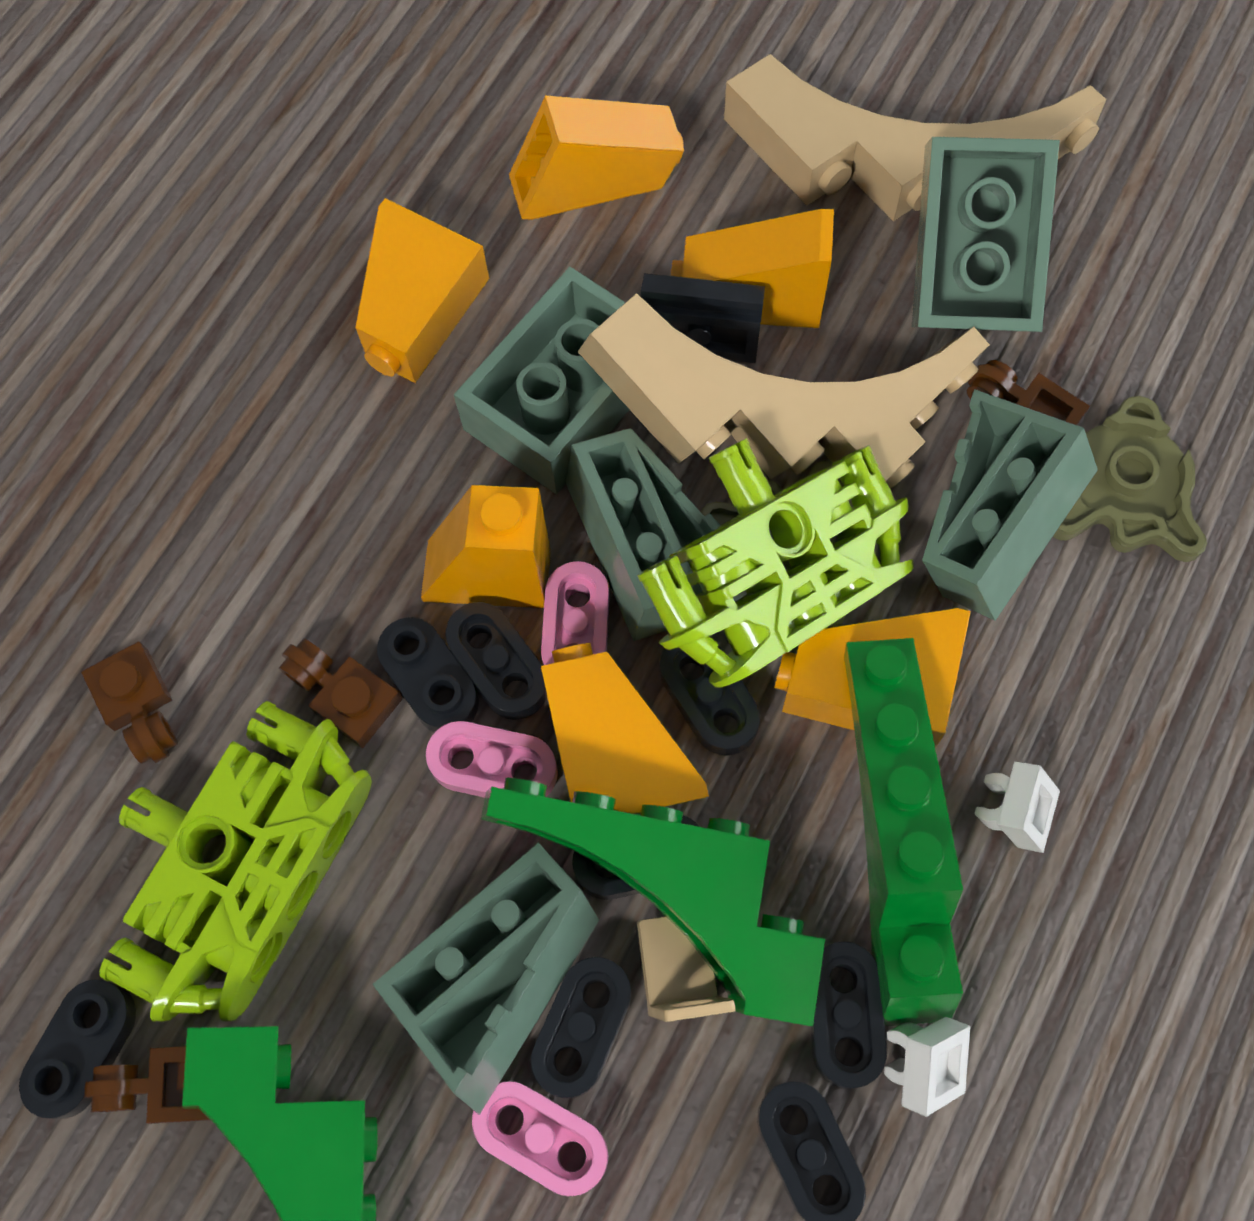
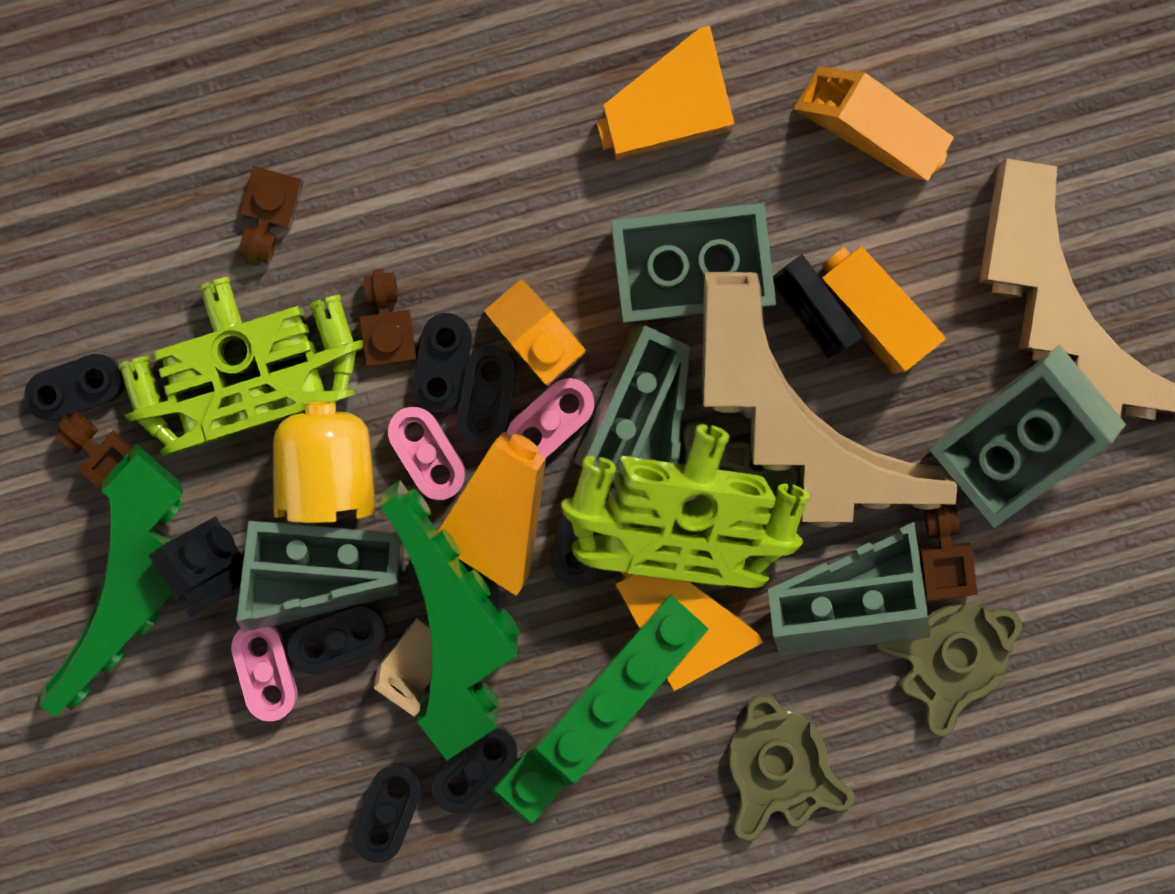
camera: 40 degrees right, 20 degrees up
white tile [884,1017,970,1117] -> none
white tile [975,761,1060,853] -> none
none -> black plate [148,516,243,617]
none -> yellow cylinder [273,401,376,523]
none -> olive tile [727,694,855,842]

